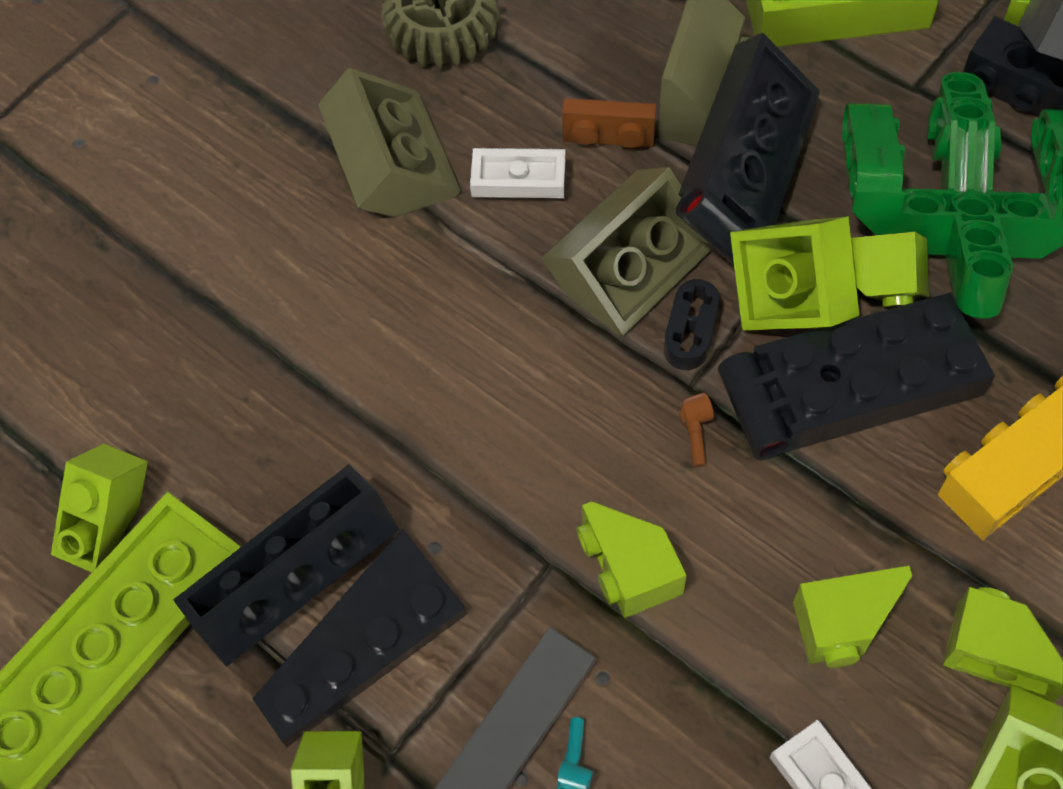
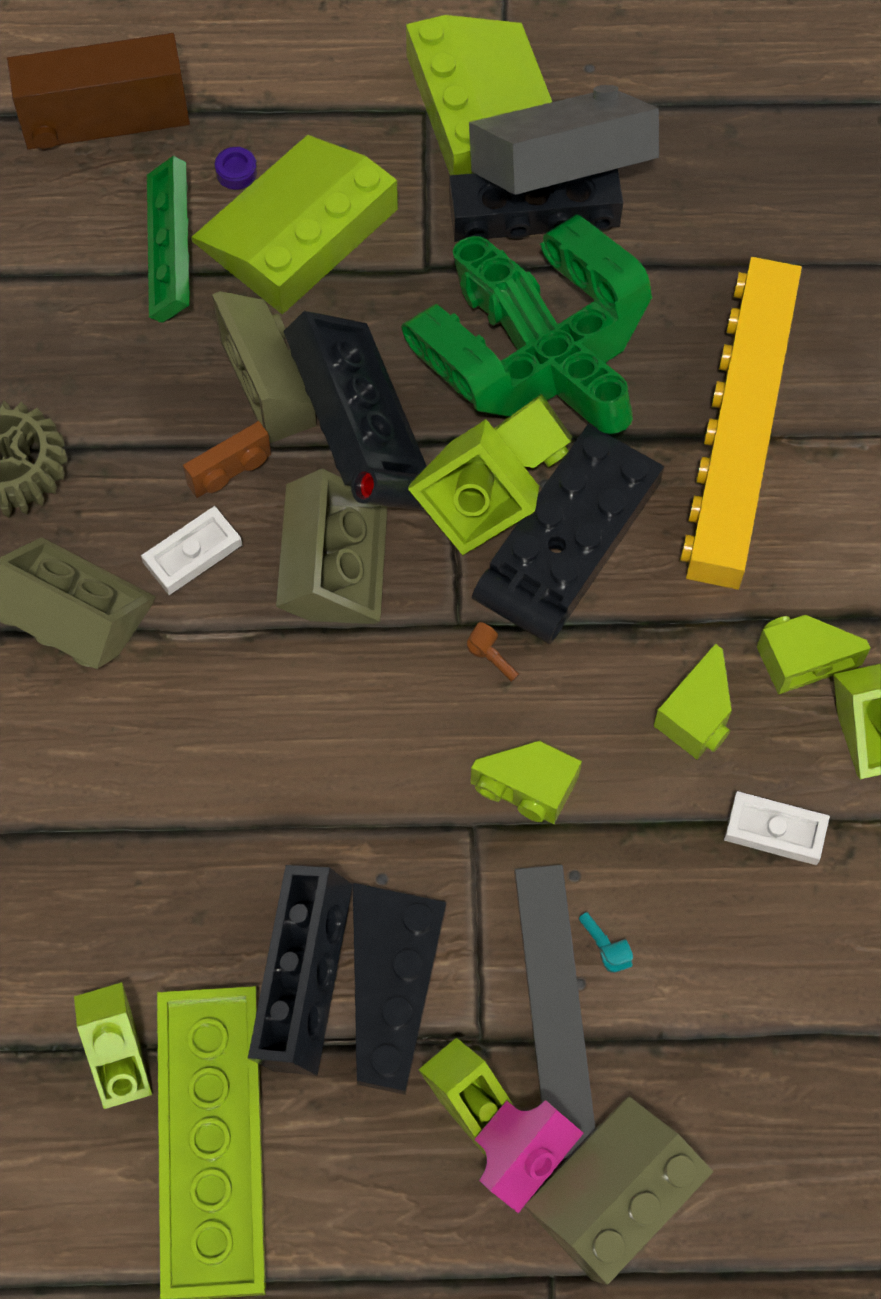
camera: 45 degrees left, 5 degrees up
black beam [664,279,719,370] -> none

